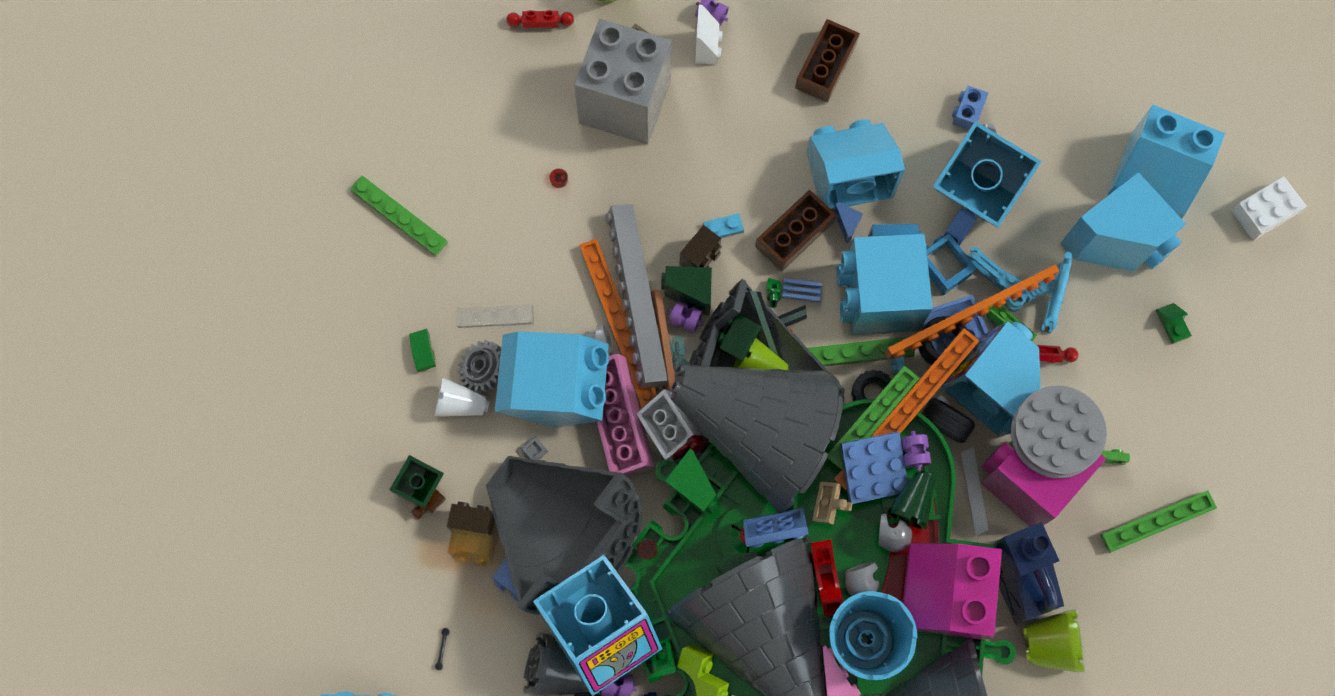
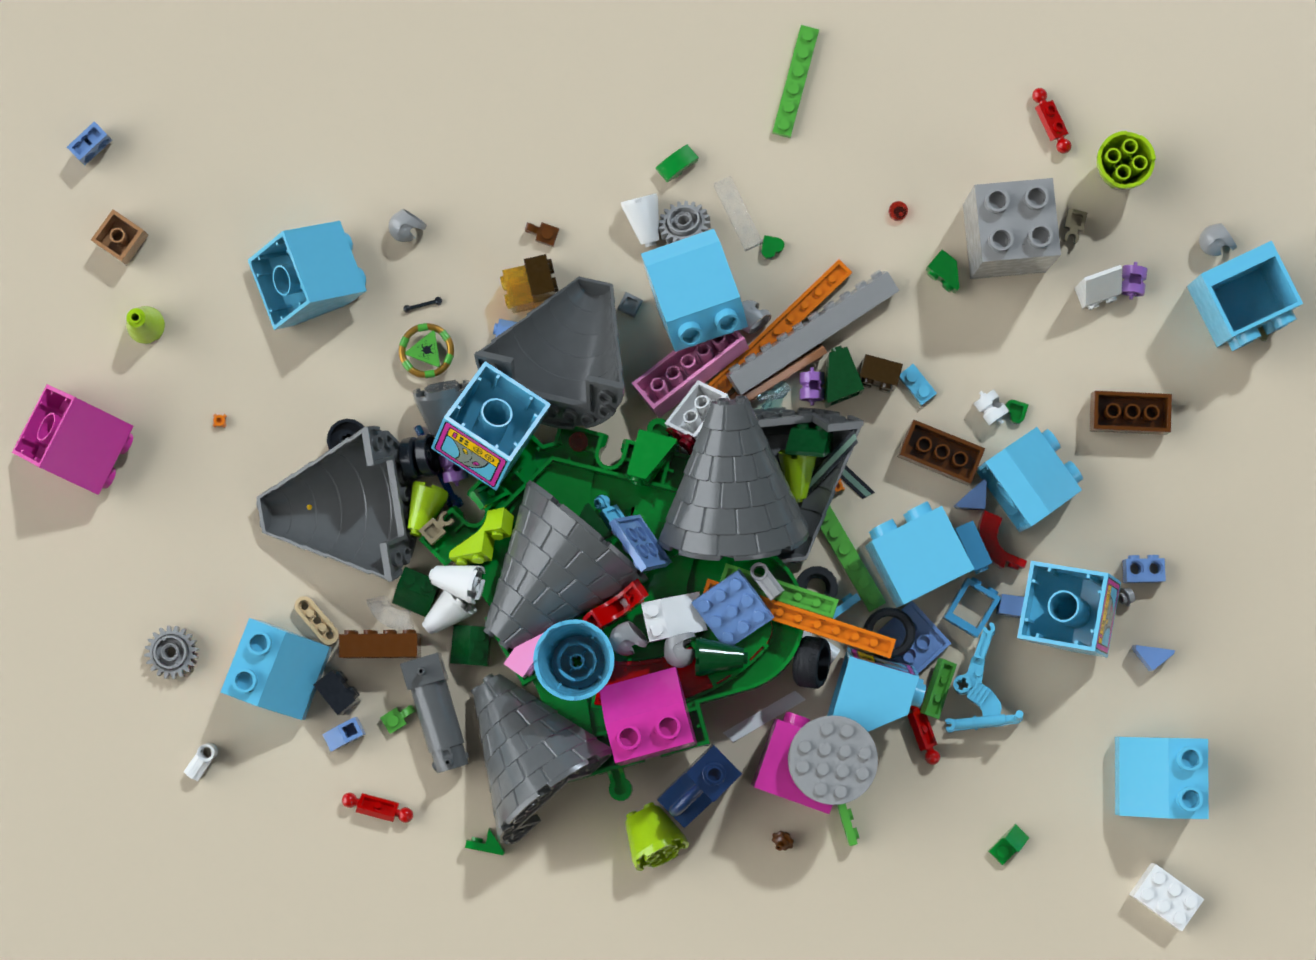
camera: 70 degrees right, 10 degrees up
dark green slope [389,455,444,509] -> none
green piece [766,278,782,308] -> none
light blue tile [782,278,822,303] -> none
tan plate [812,482,853,525] -> none
orange plate [885,264,1059,359] -> none
medium lavender wheel [901,431,931,472] -> none
medium azure slope [1061,172,1186,272] -> none
bright green plate [1100,490,1217,553] -> none
none -> light grey helmet [389,209,427,242]
none -> piece [399,323,454,378]
none -> medium azure plate [594,495,625,529]
none -> white slope [641,592,707,643]
none -> light grey piece [750,562,785,601]
none -> green tile [761,235,784,259]
none -> reddish brown plant [772,831,794,851]
none -> green slope [926,249,960,293]
none -> white wheel [973,389,1009,425]
none -> red arch [977,511,1027,571]
none -> green tile [1005,400,1029,424]
none -> medium blue slope [1132,645,1175,671]

